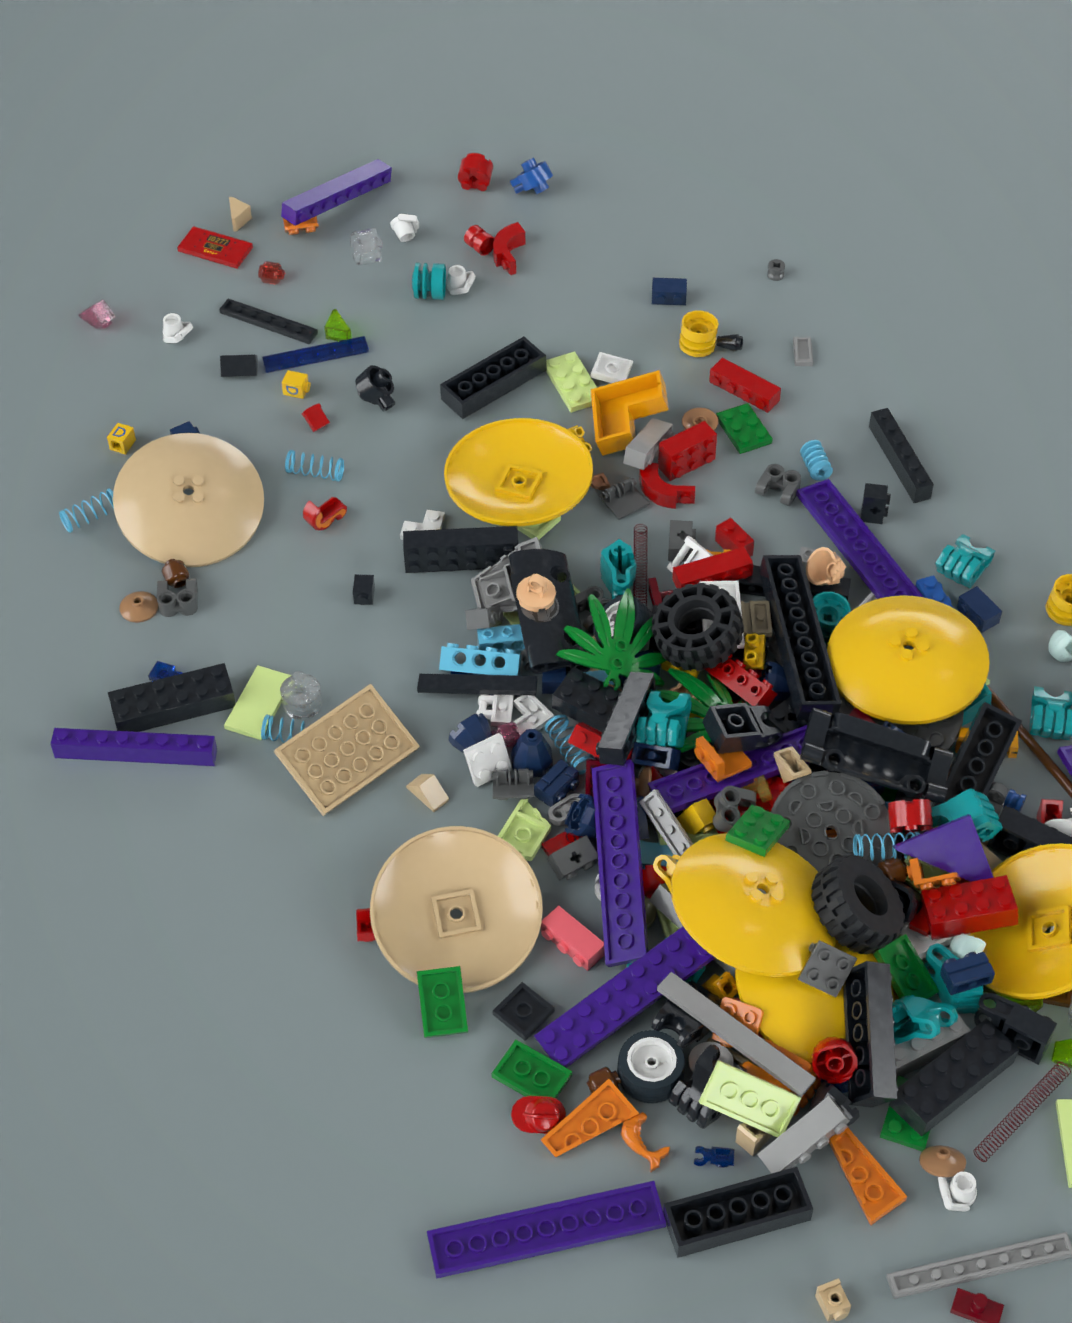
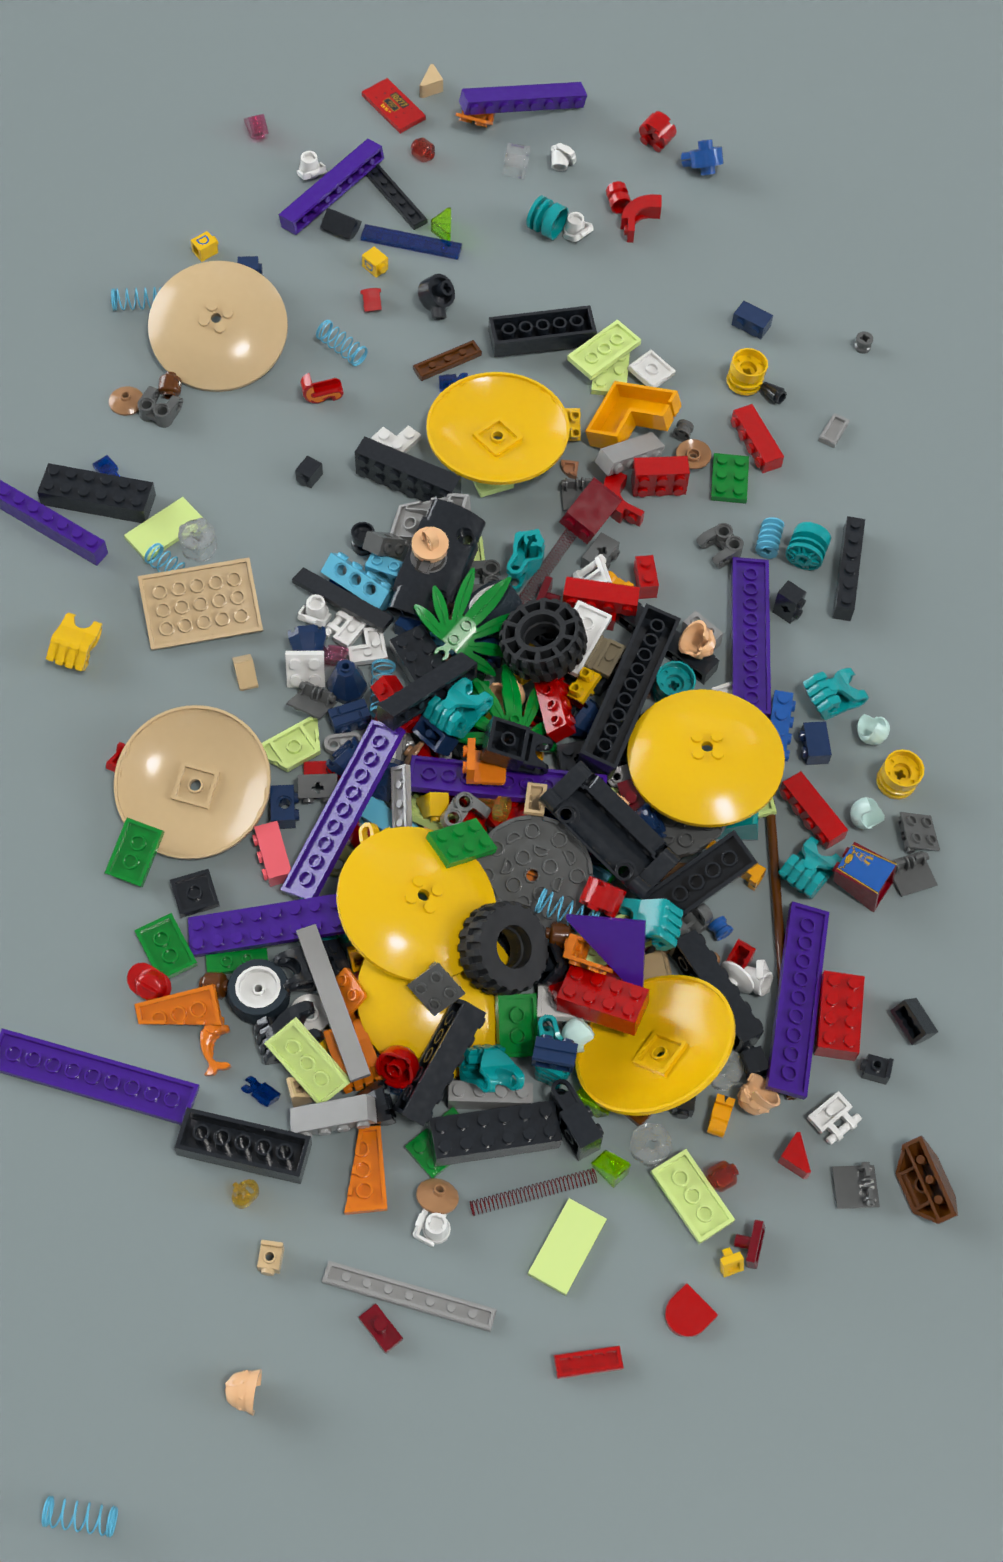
camera: 25 degrees right, 10 degrees up
none -> yellow piece [46,612,102,671]
none -> green plate [206,948,268,974]
none -> clear yellow piece [232,1179,260,1209]
none -> dark blue brick [270,784,299,829]
none -> dark purple brick [278,138,384,235]
none -> white piece [297,594,332,627]
none -> black wheel [351,522,375,556]
none -> reddish brown tile [413,340,482,381]
none -> clear blue plate [439,373,468,392]
none -> dark red slope [559,477,622,545]
none -> yellowish green plate [567,320,641,380]
none -> dark grey wheel [673,419,694,442]
none -> red brick [780,771,848,850]
none -> teal wheel [785,522,831,570]
none -> light aqua hair [857,714,890,745]

